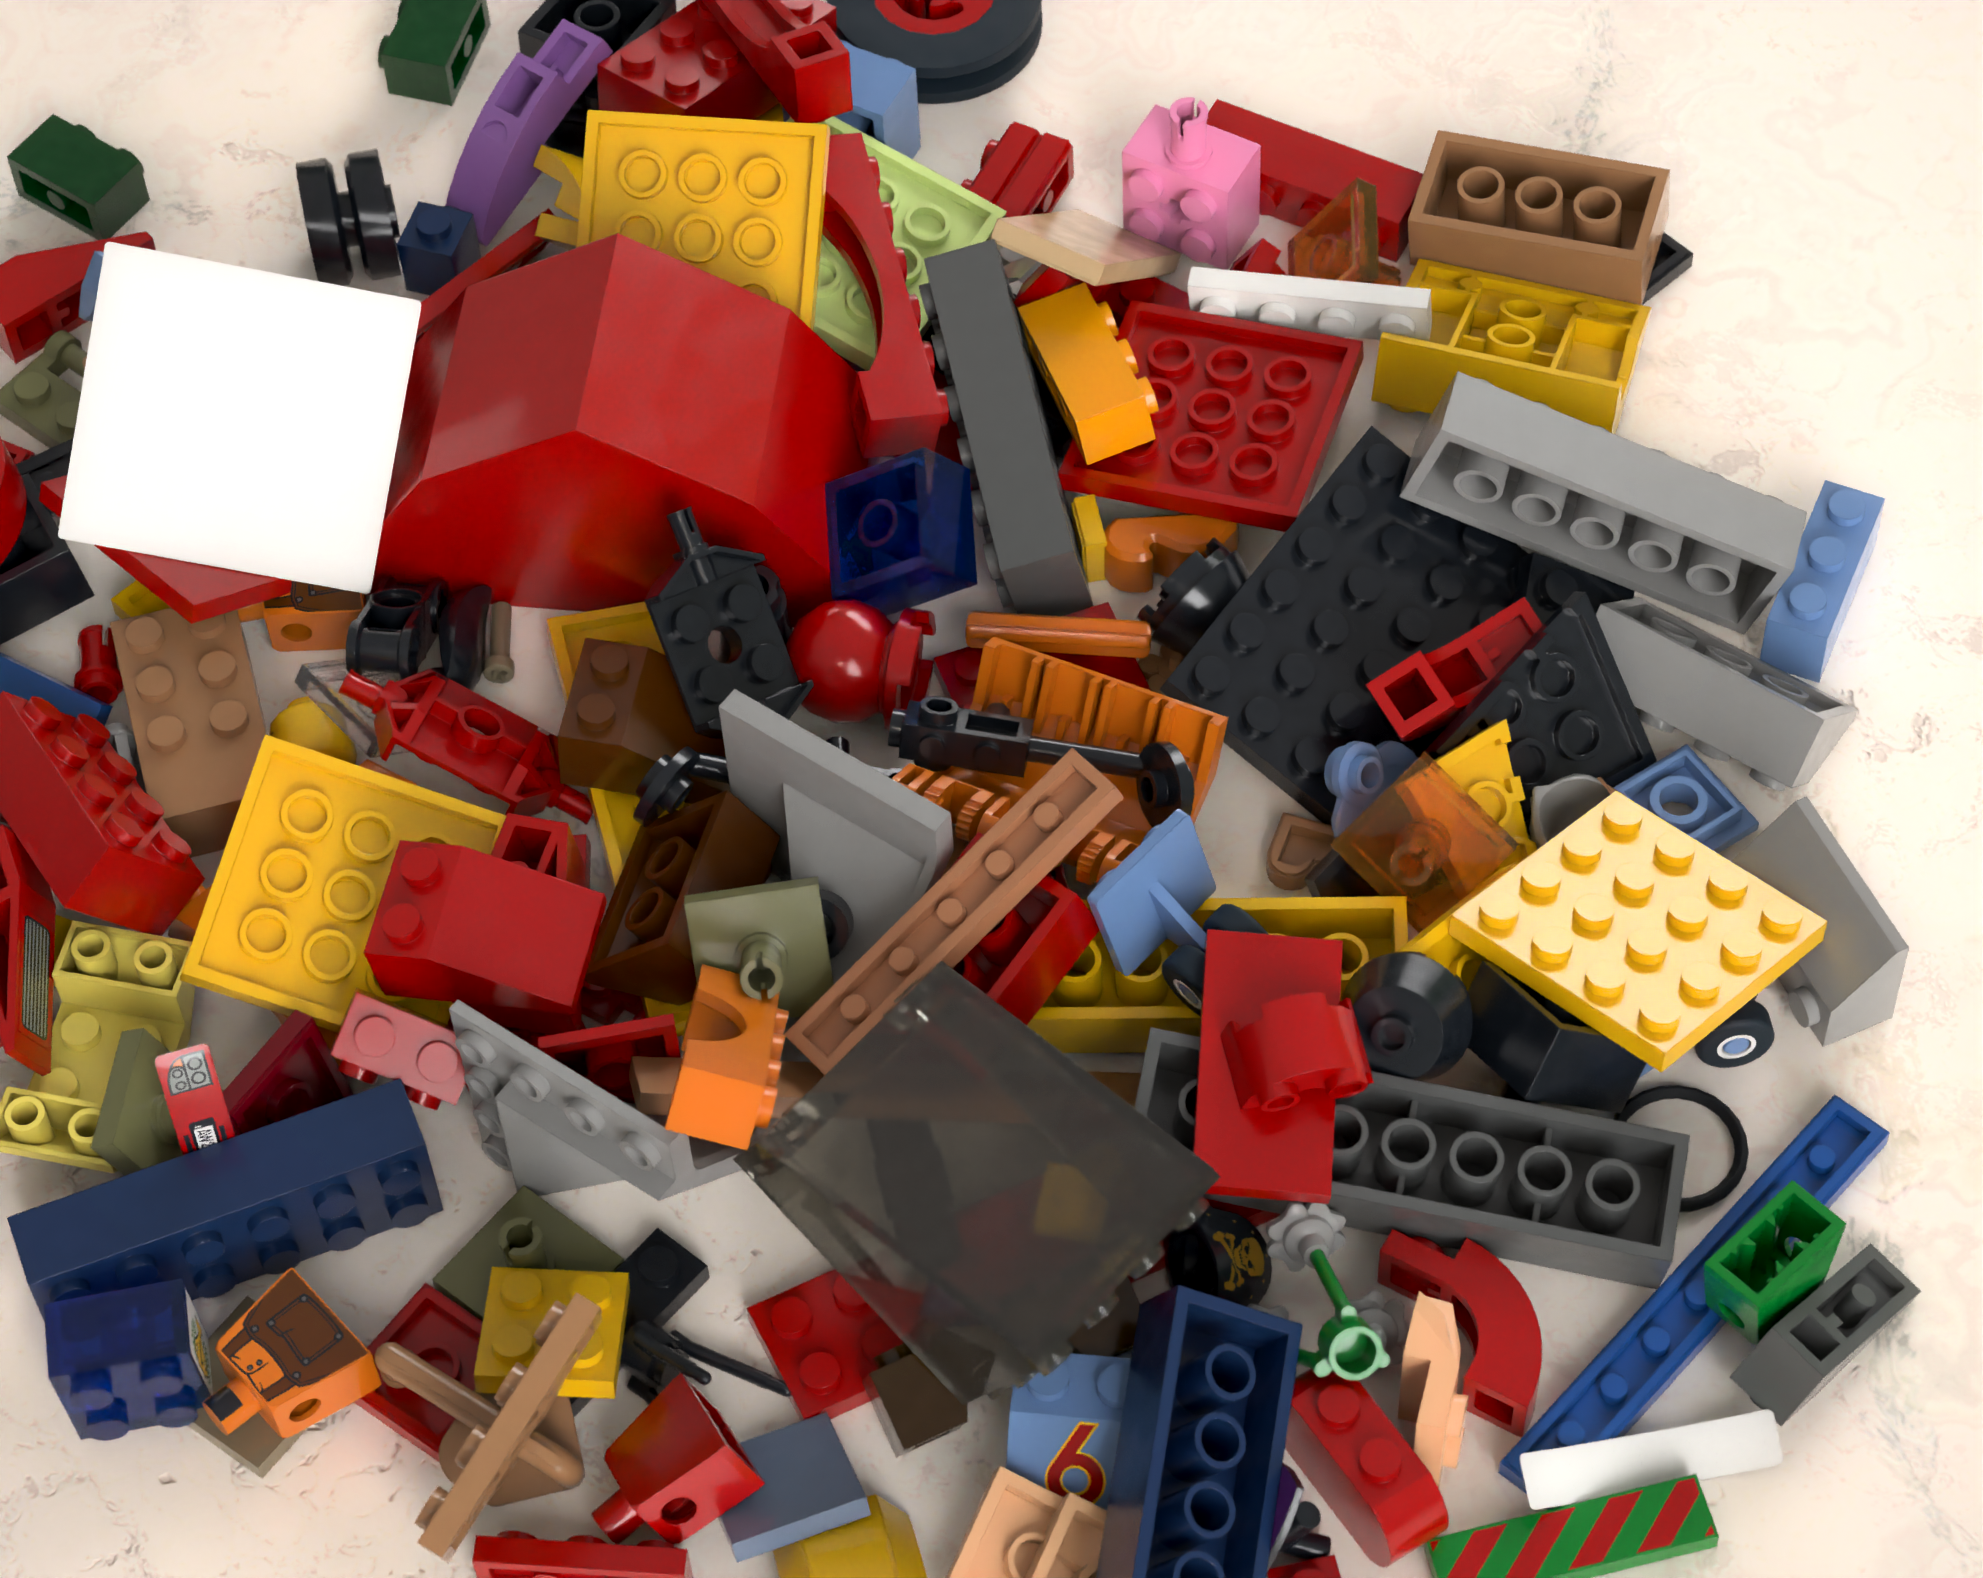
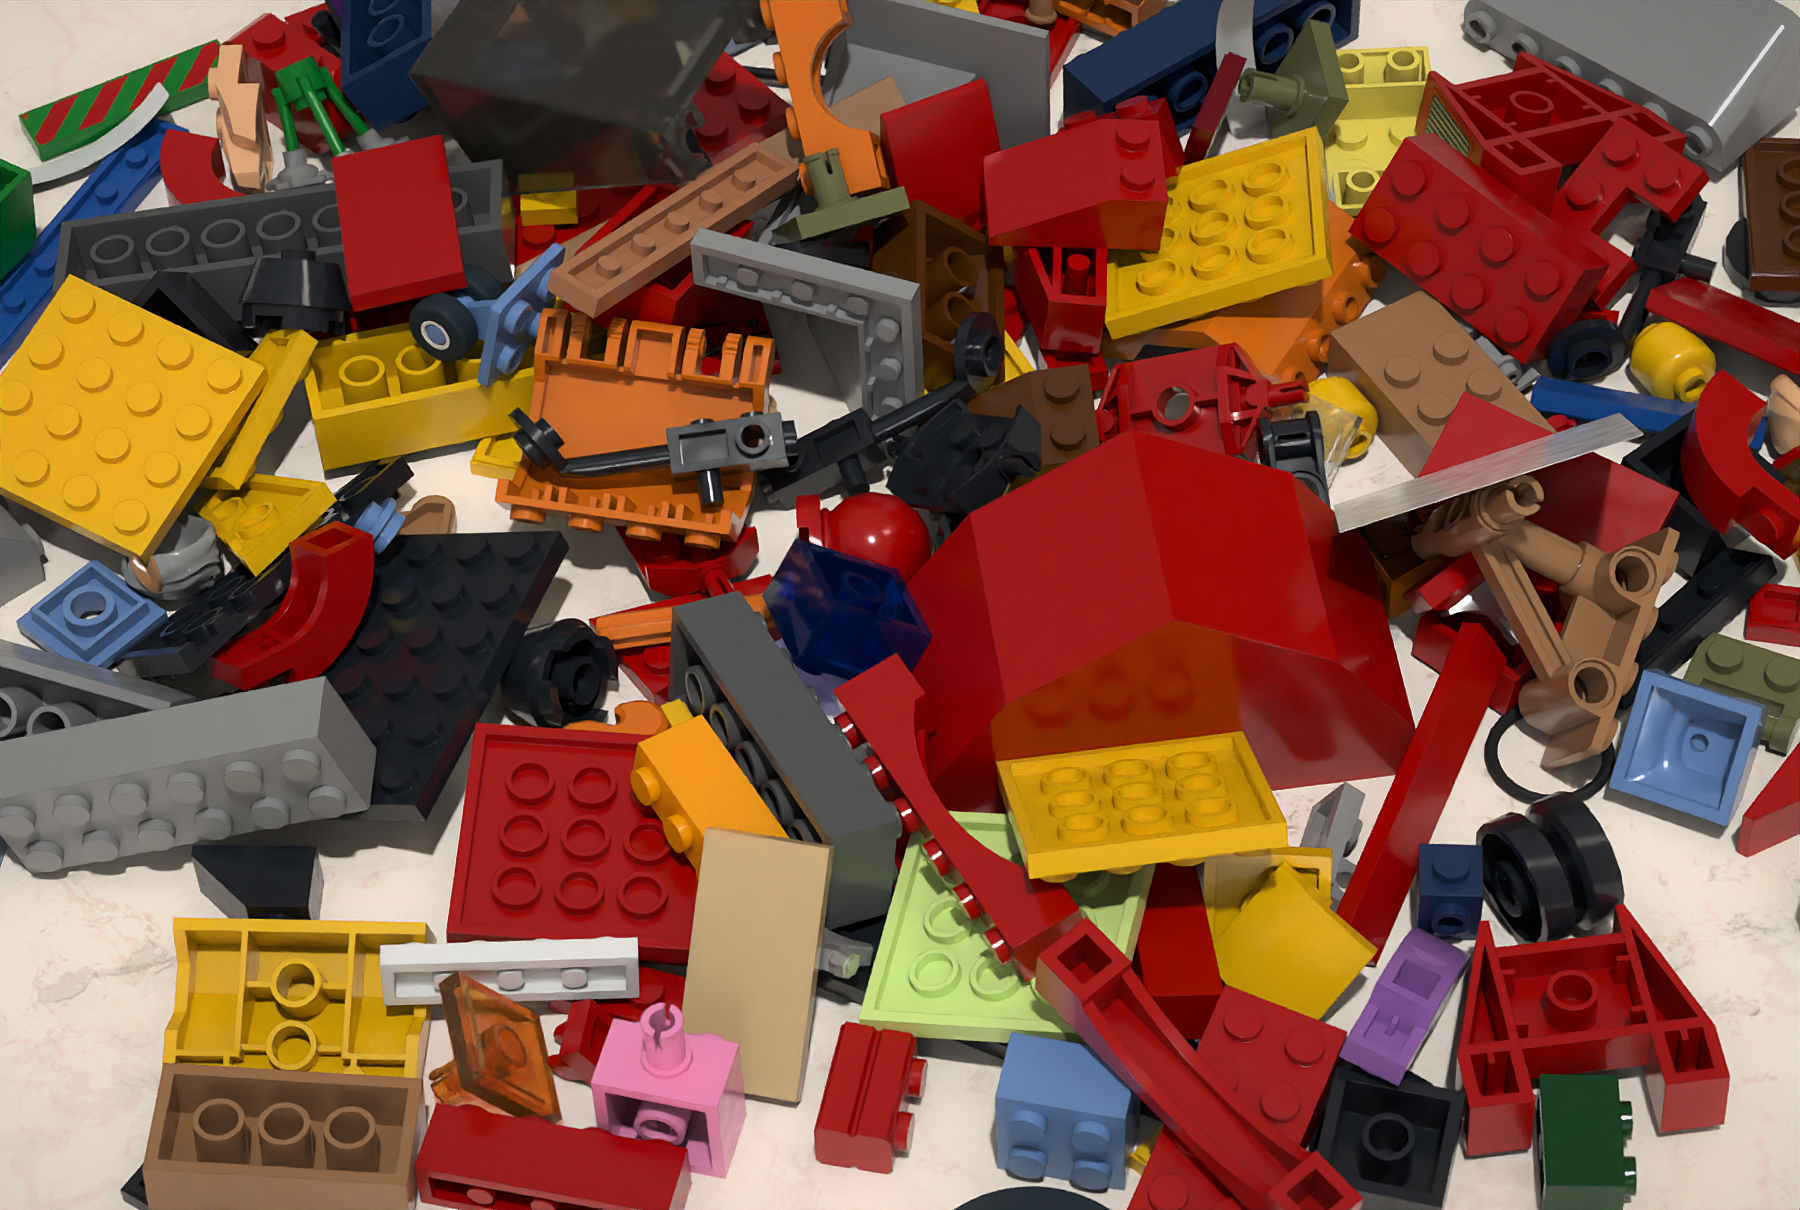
camera: 165 degrees right, 5 degrees down
red cylinder [1220,992,1374,1112] -> none
clear orange tile [1330,751,1518,933] -> none
none -> red wedge [1455,904,1730,1156]

